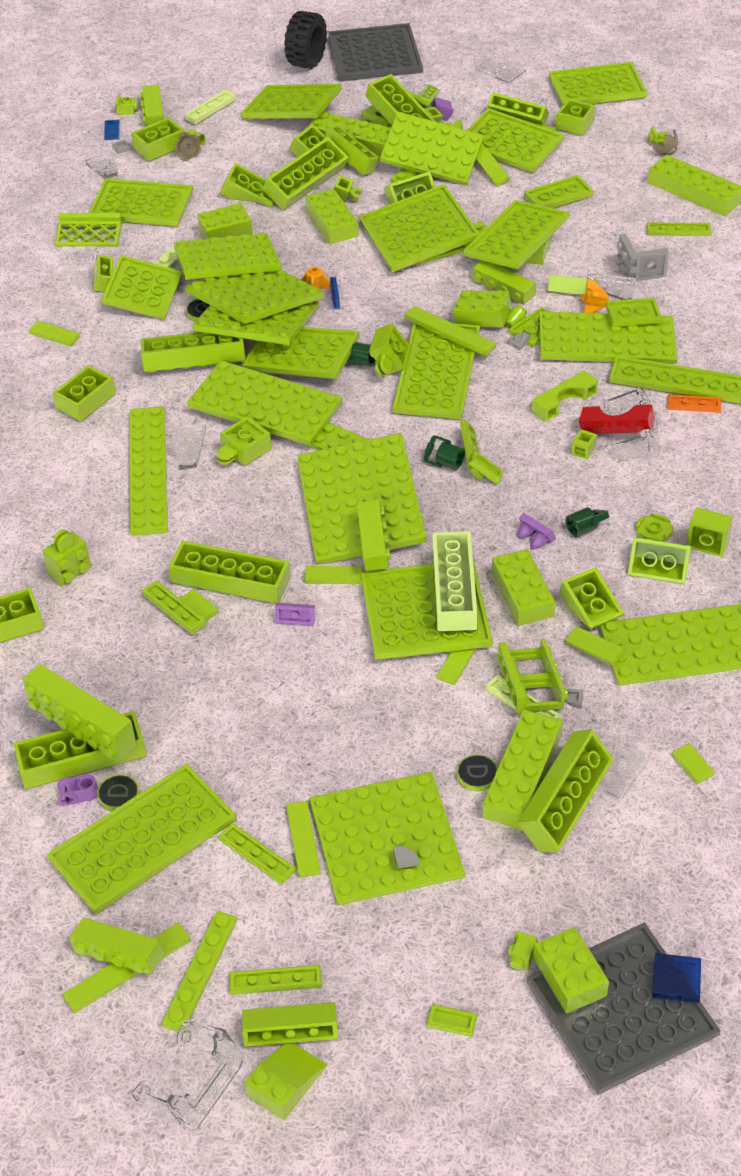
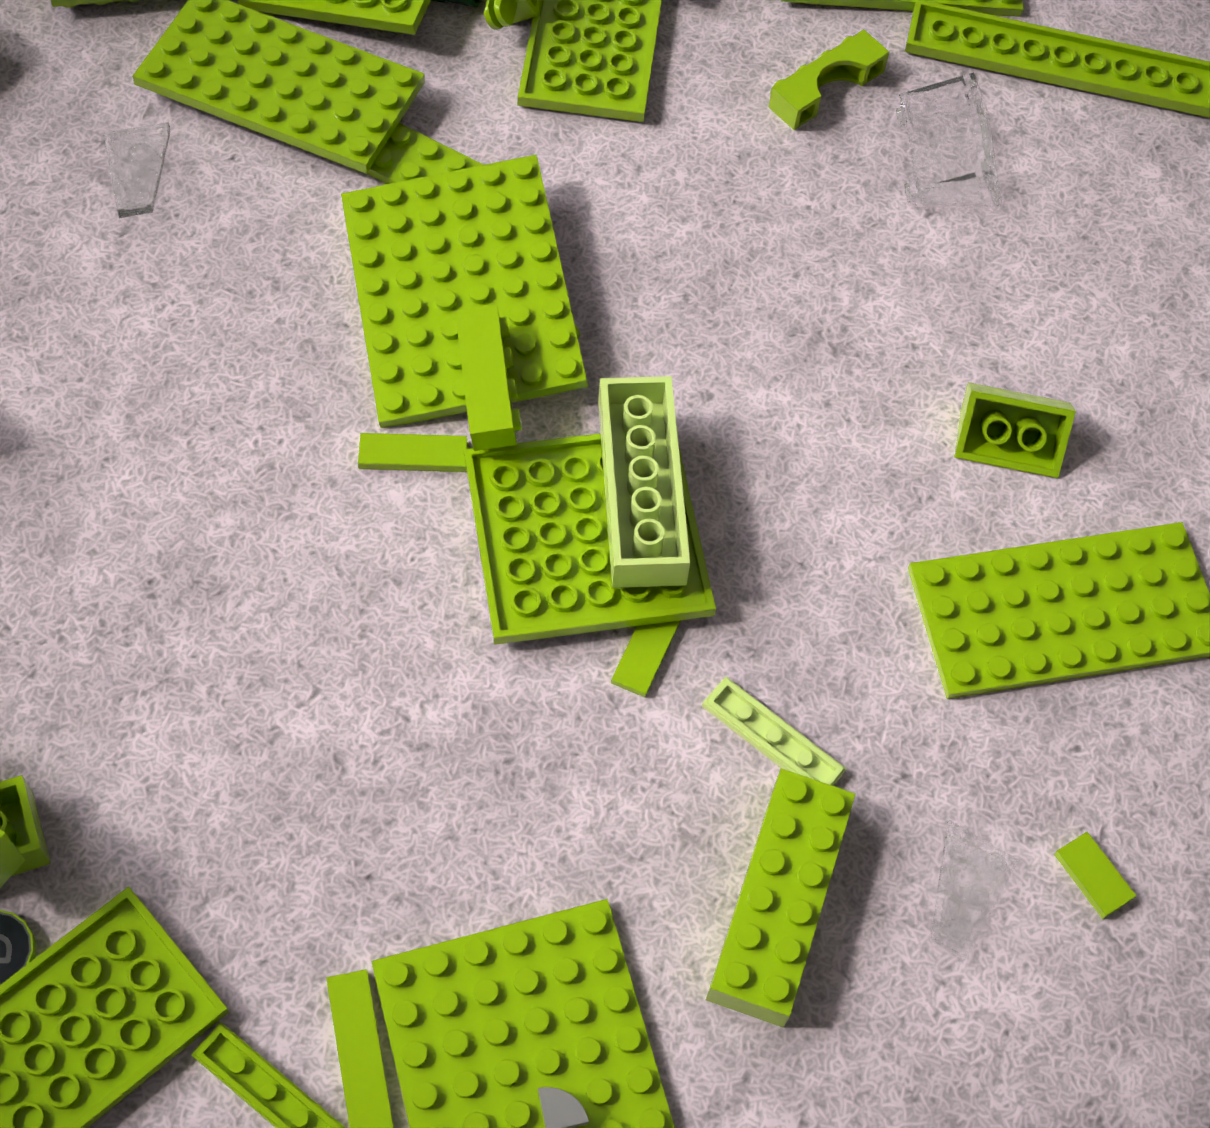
camera: 10 degrees left, 15 degrees up
lime plate [130,406,168,536] -> none
lime plate [142,580,207,635] -> none
lime brick [169,540,291,603] -> none
lime tile [179,589,219,621] -> none
lime brick [216,416,272,466] -> none
medium lavender tile [275,602,315,626] -> none
dark green piece [423,435,465,470] -> none
black tile [457,754,498,792] -> none
lime tile [460,419,484,480] -> none
lime tile [468,450,503,484] -> none
lime brick [492,549,555,626] -> none
lime window [497,639,568,713] -> none
lime brick [517,729,614,853] -> none
medium lavender tile [518,513,556,550] -> none
lime slope [559,567,625,629] -> none
dark green piece [565,507,610,538] -> none
lime tile [565,626,625,666] -> none
light grey tile [565,689,583,709] -> none
lime brick [571,429,597,460] -> none
red arch [578,405,655,434] -> none
lime tile [636,514,673,542] -> none
orange tile [668,395,721,413] -> none
lime brick [687,507,733,557] -> none

